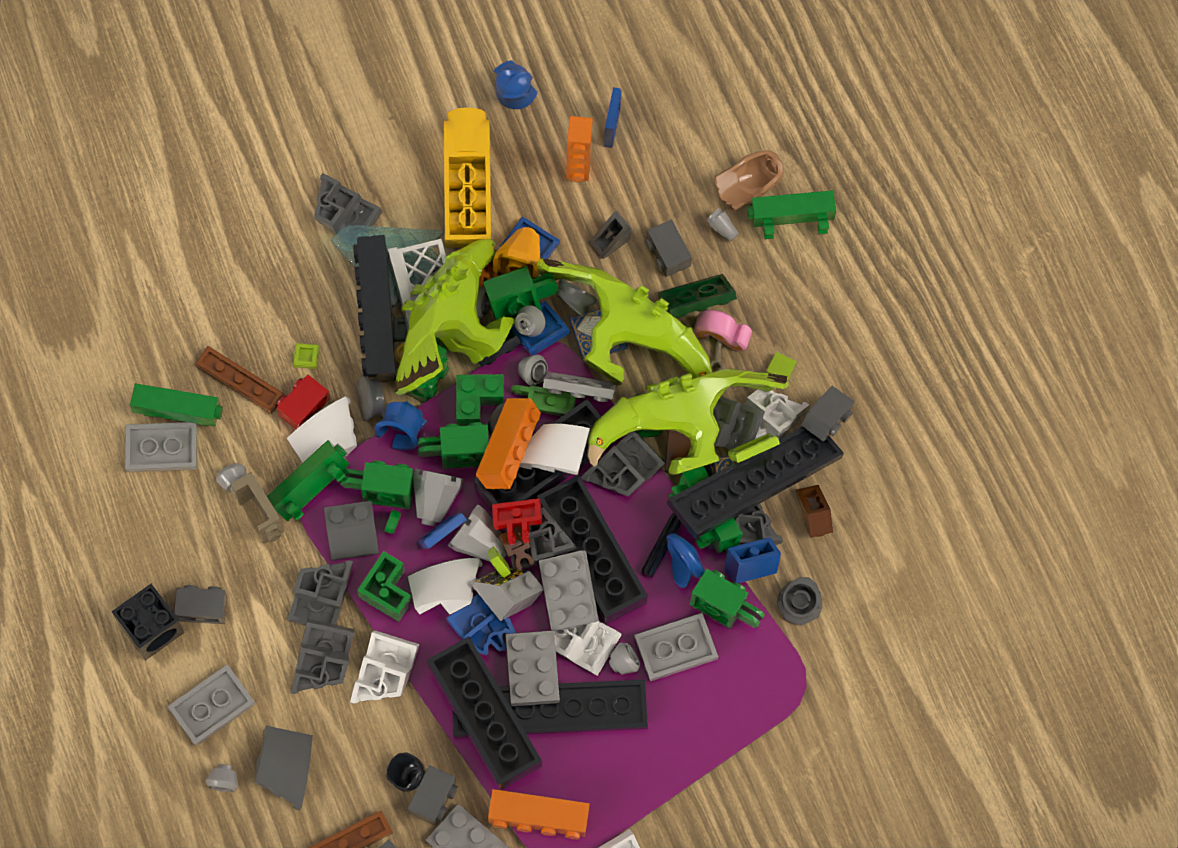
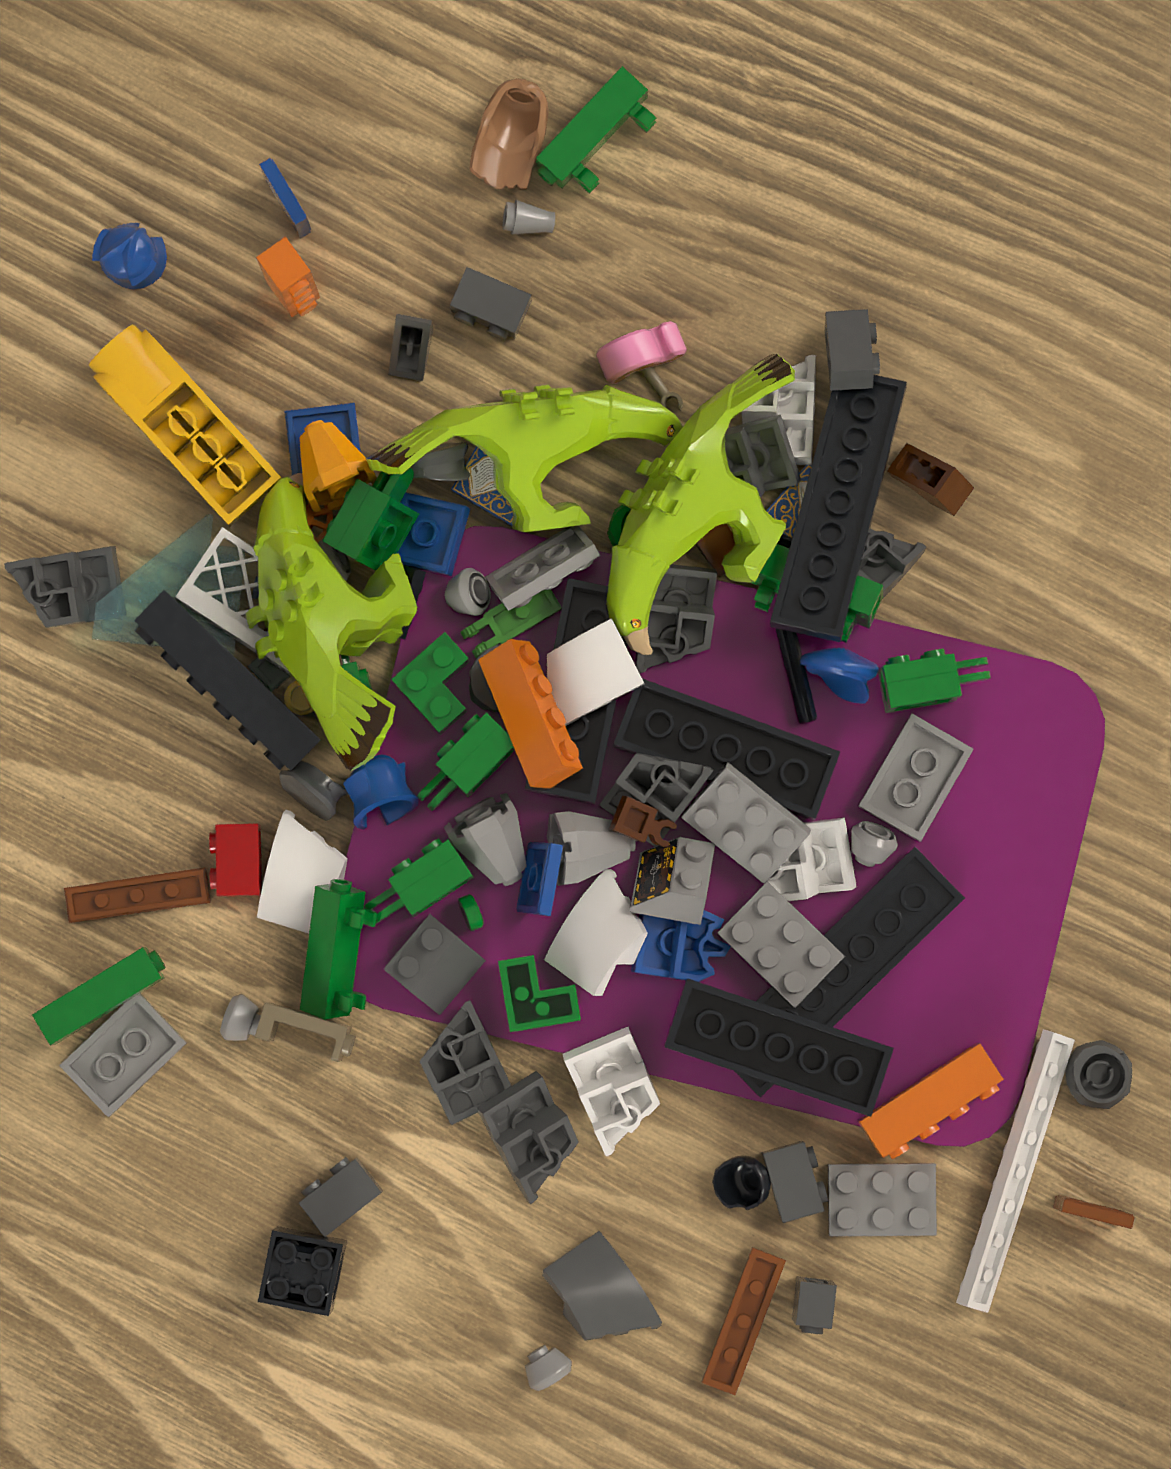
camera: 40 degrees left, 15 degrees up
light grey plate [167,664,256,746] -> none
lime tile [293,343,319,369] -> none
lime tile [488,546,511,578] -> none
red hinge [492,498,542,545] -> none
light grey cone [515,306,545,337] -> none
dark green plate [658,274,737,318] -> none
blue brick [724,537,781,583] -> none
lime tile [728,433,780,463] -> none
lime tile [766,352,797,380] -> none
dark grey hat [777,577,822,626] -> none

